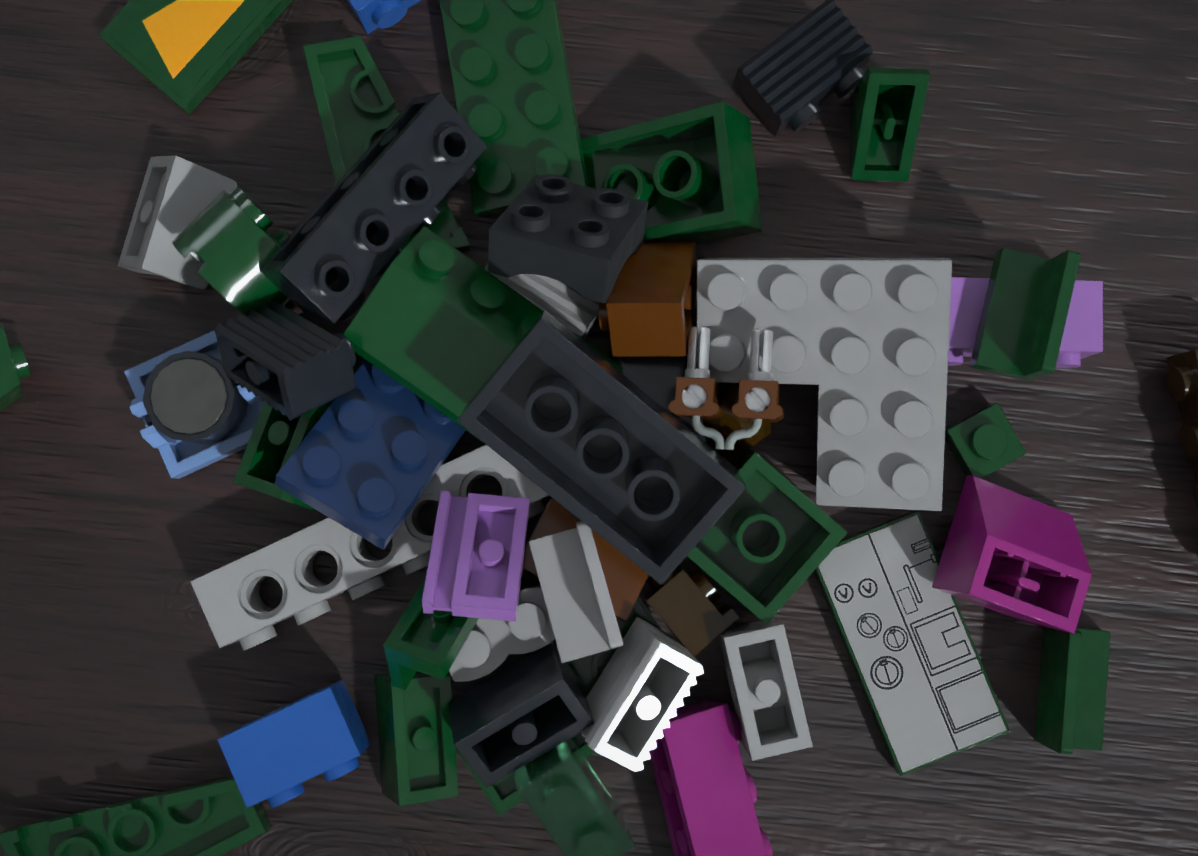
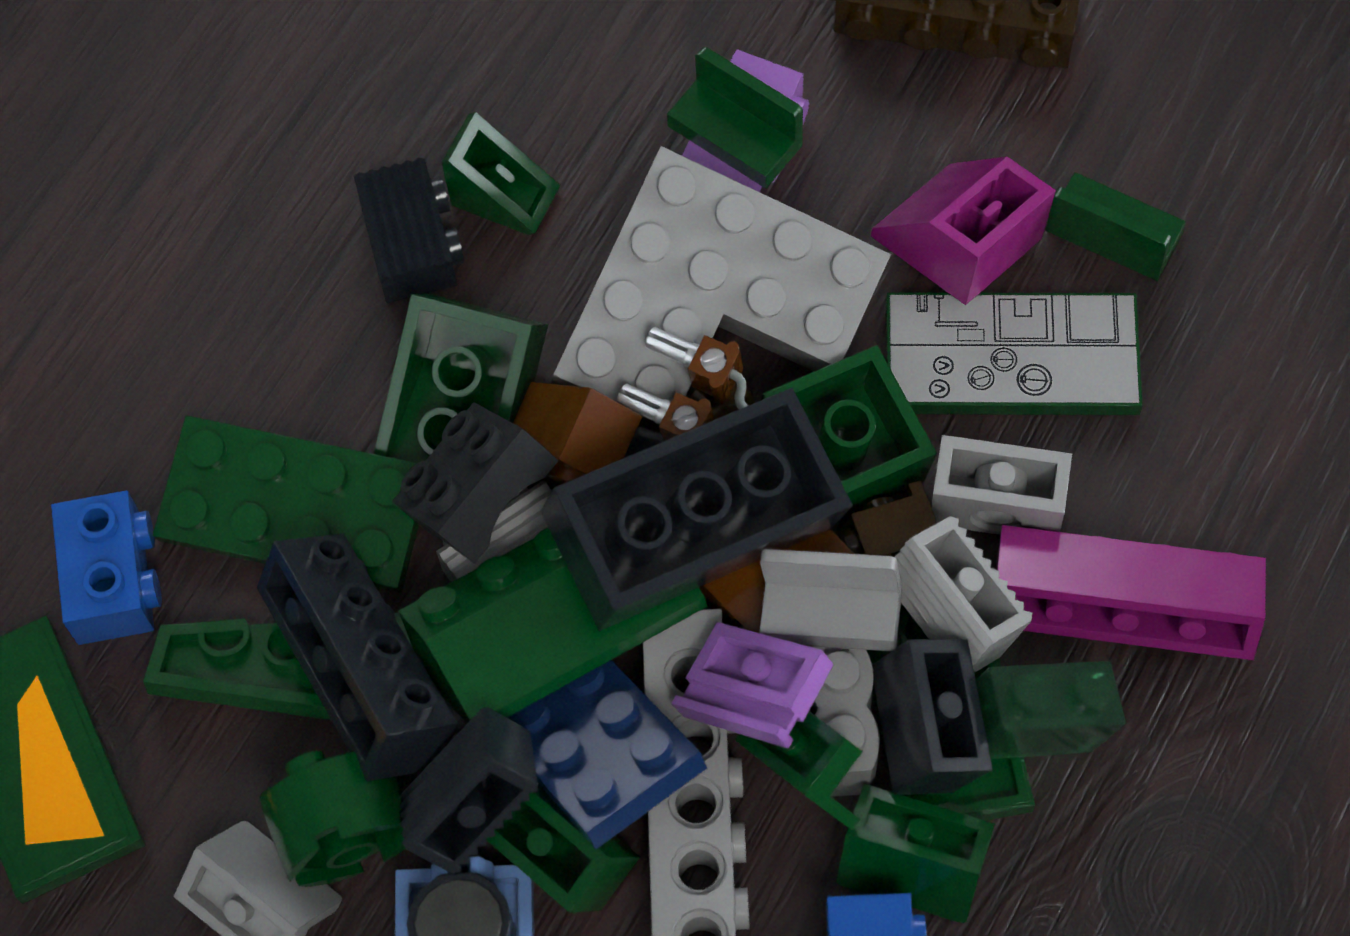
camera: 60 degrees left, 20 degrees down
dark green plate [945,403,1027,479] -> none

